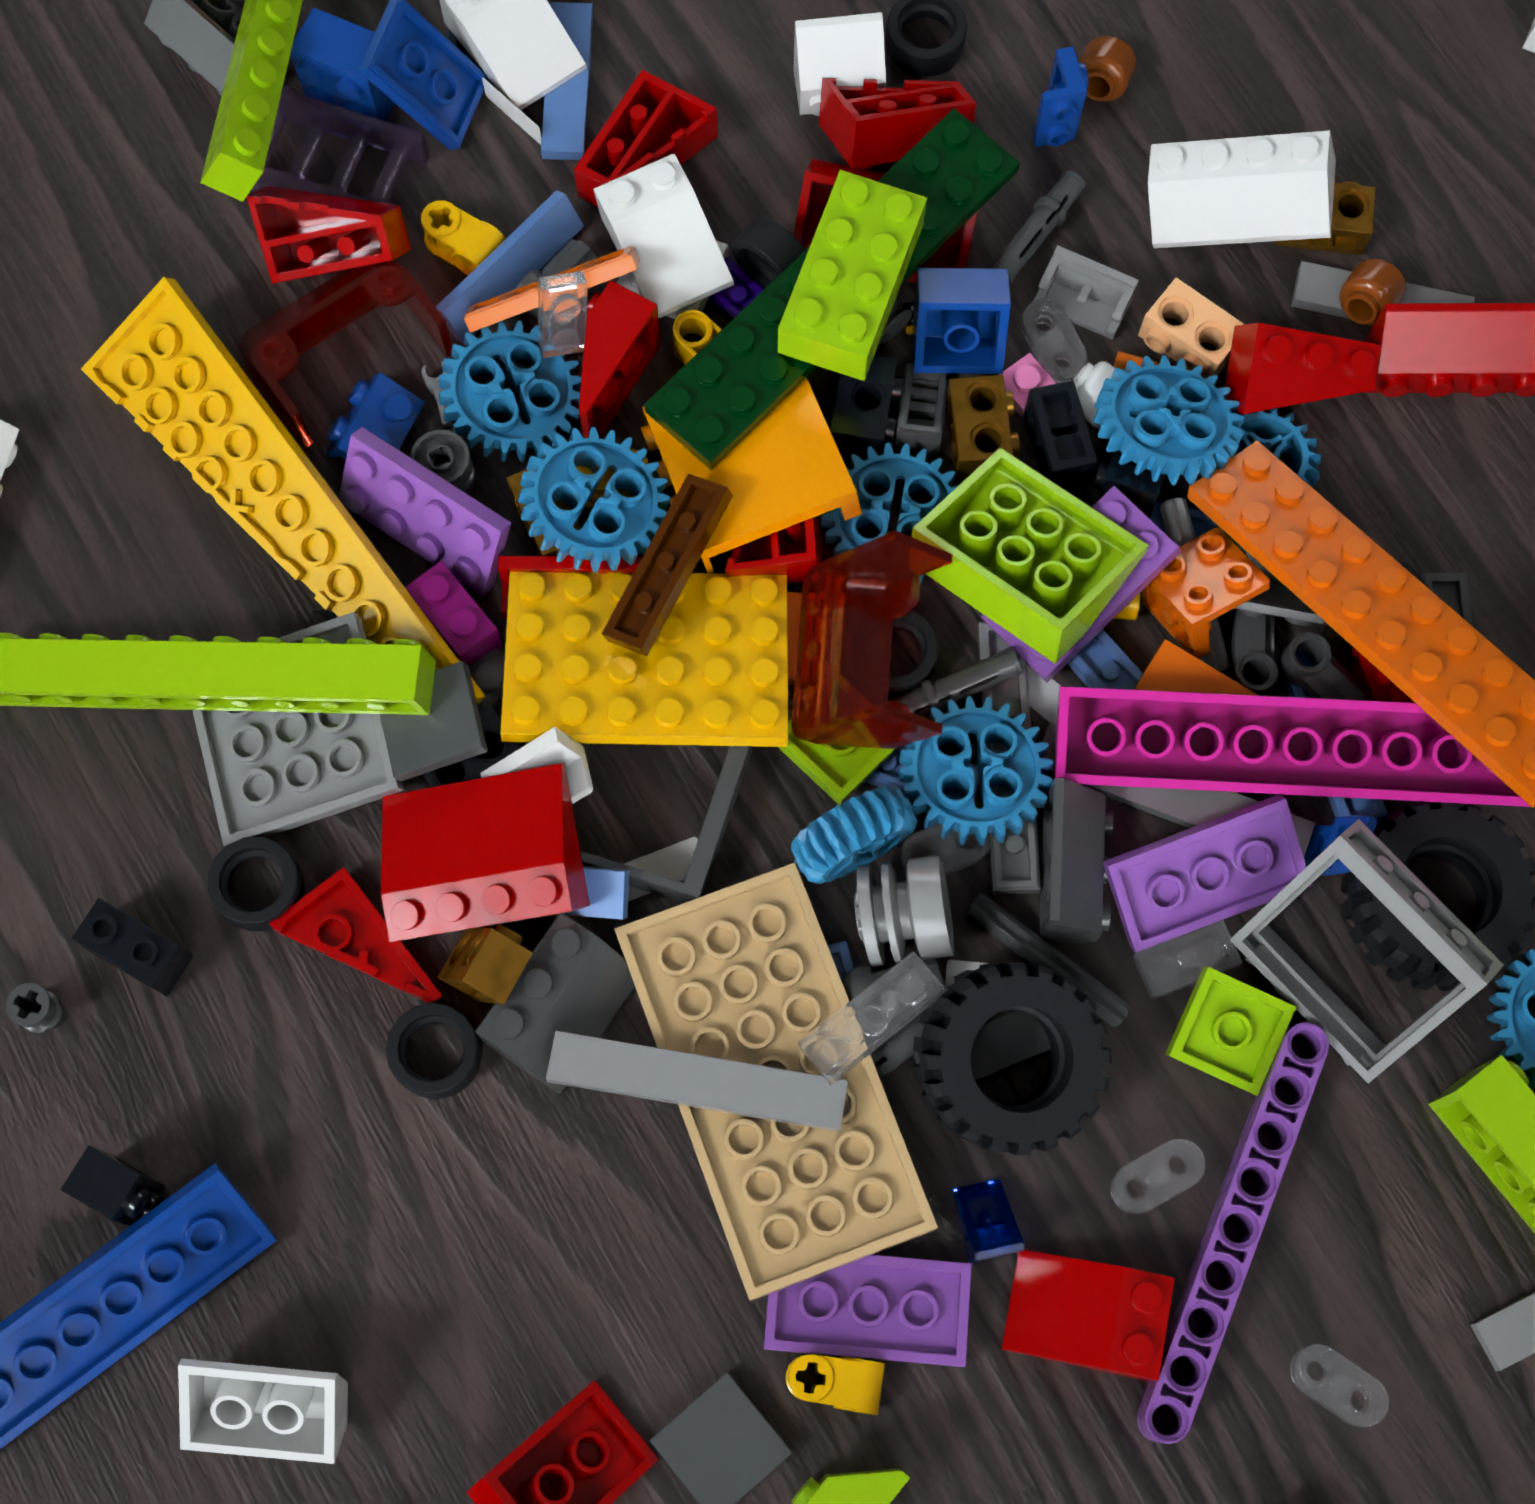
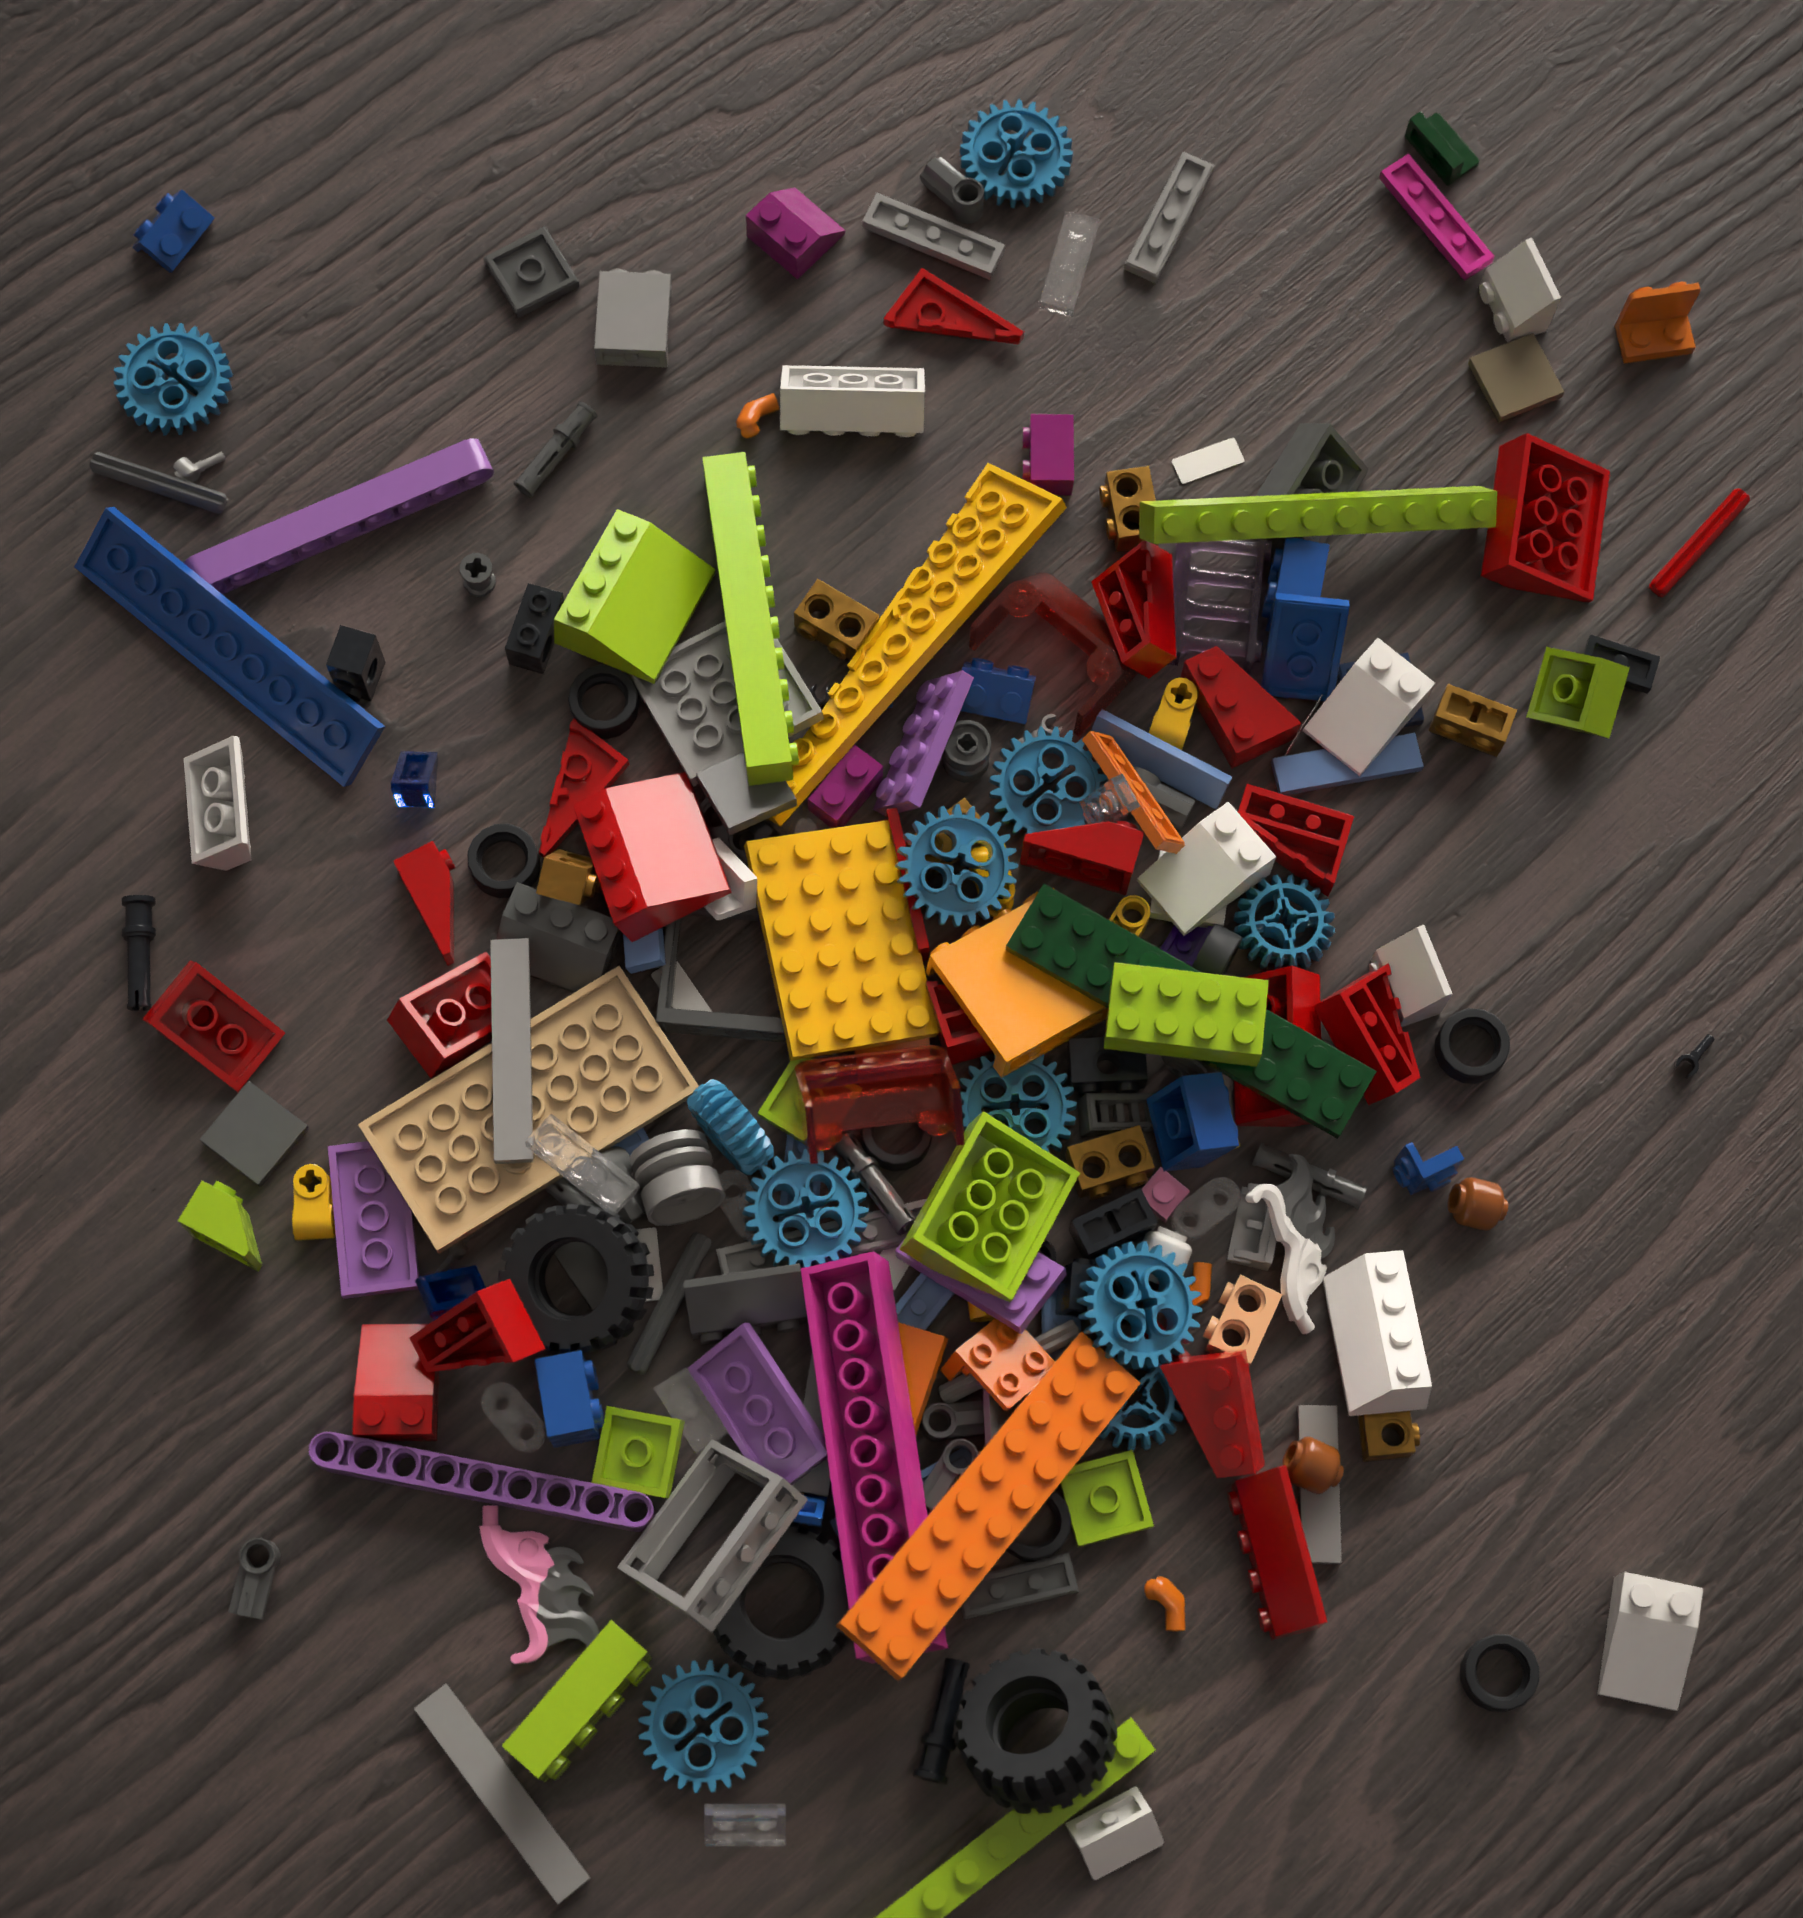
camera: 75 degrees right, 0 degrees up
reddish brown plate [601,473,733,657] -> none
clear plate [1290,1344,1389,1427] -> none
none -> red slope [387,952,492,1079]
none -> clear blue slope [391,751,438,808]
none -> red slope [393,841,456,966]
none -> red wedge [409,1279,546,1372]
none -> piece [479,1505,599,1664]
none -> blue brick [535,1350,604,1448]
none -> lime slope [554,509,716,684]
none -> pearl gold brick [794,578,879,660]
none -> magenta brick [1022,414,1074,495]
none -> lime plate [1060,1450,1154,1548]
none -> pearl gold brick [1099,466,1159,552]
none -> orange arm [1144,1576,1185,1632]
none -> white sticker [1172,438,1244,484]
none -> red wedge [1180,646,1302,769]
none -> dark azure gear [1233,874,1335,970]
none -> white piece [1246,1154,1335,1334]

